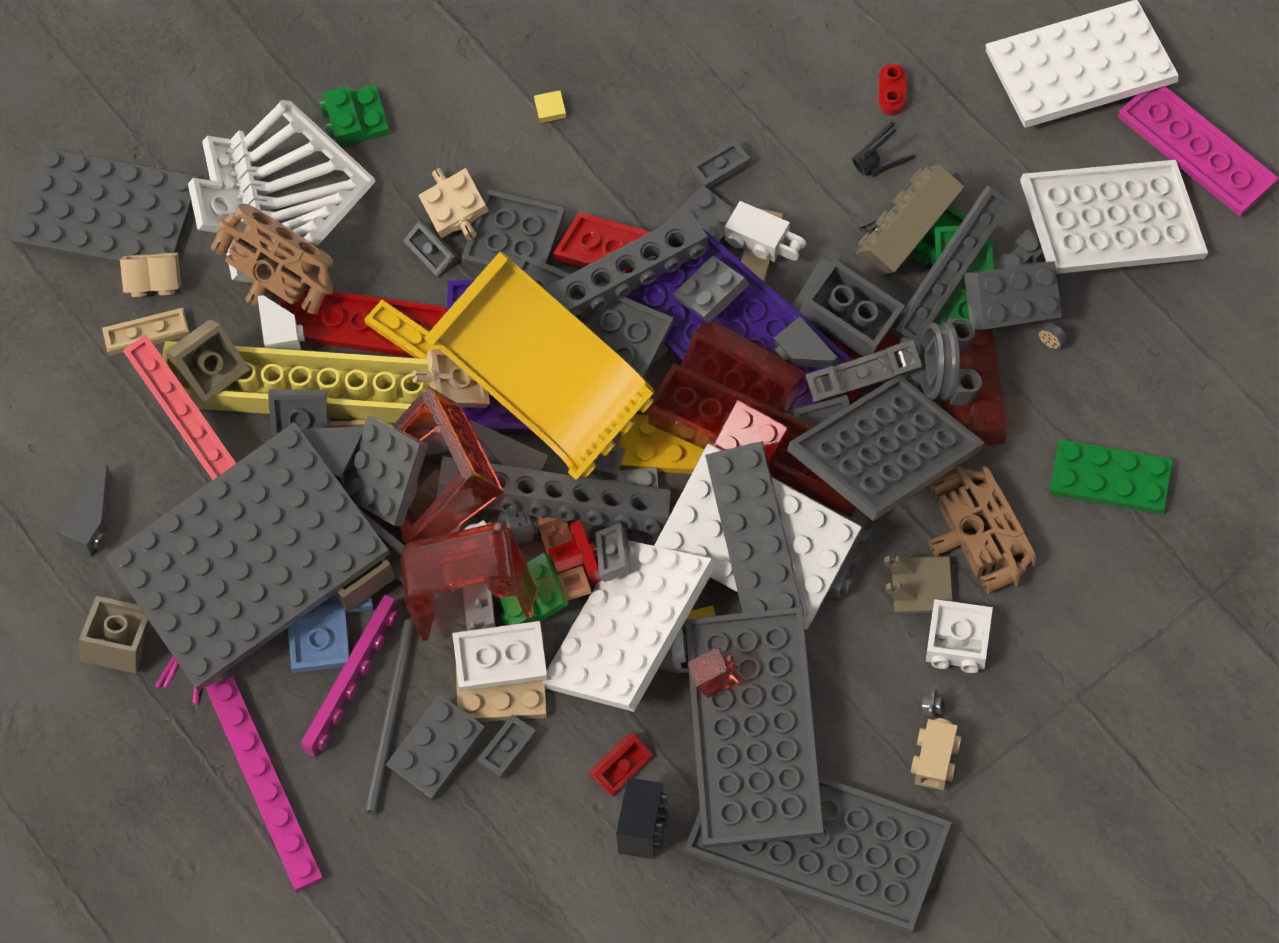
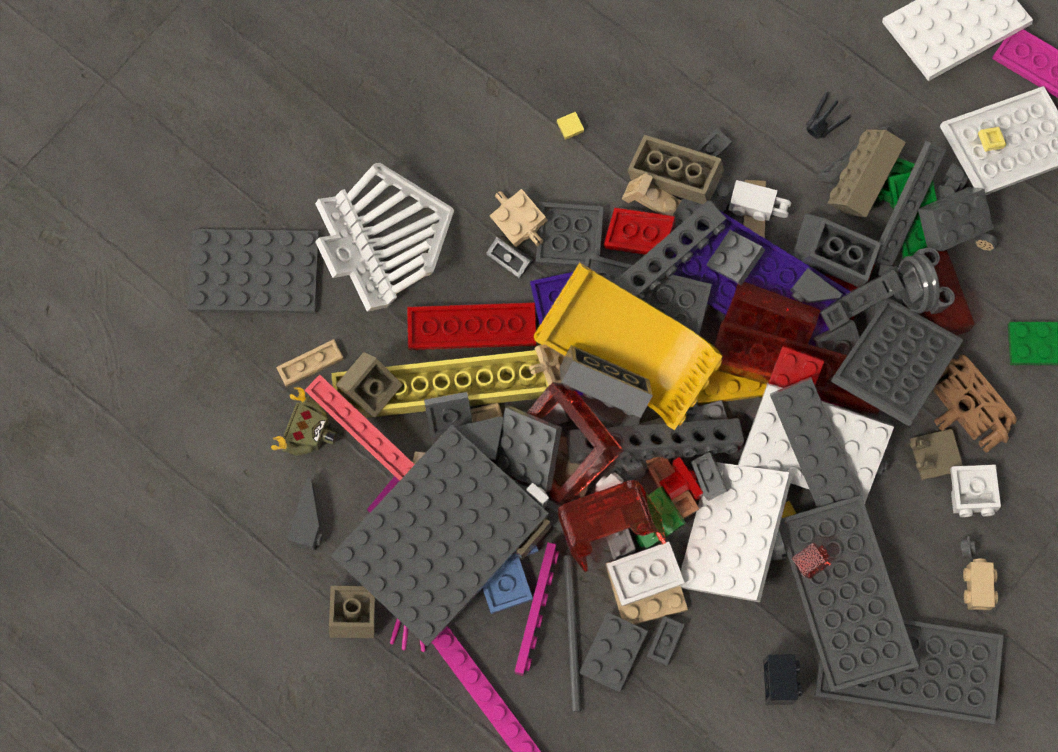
camera: 15 degrees left, 10 degrees up
tan brick [120,253,181,297] -> none
medium nougat piece [210,204,333,314] -> none
white slope [257,295,305,350] -> none
green plate [319,85,390,147] -> none
yellow tile [364,300,439,359] -> none
red slope [588,733,654,796] -> none
red plate [878,64,906,116] -> none
none -> olive torso [271,387,337,456]
none -> white plate [526,483,549,508]
none -> dark grey brick [560,345,653,418]
none -> tan bracket [622,173,681,216]
none -> dark tan brick [628,135,724,205]
none -> light yellow tile [978,127,1006,152]

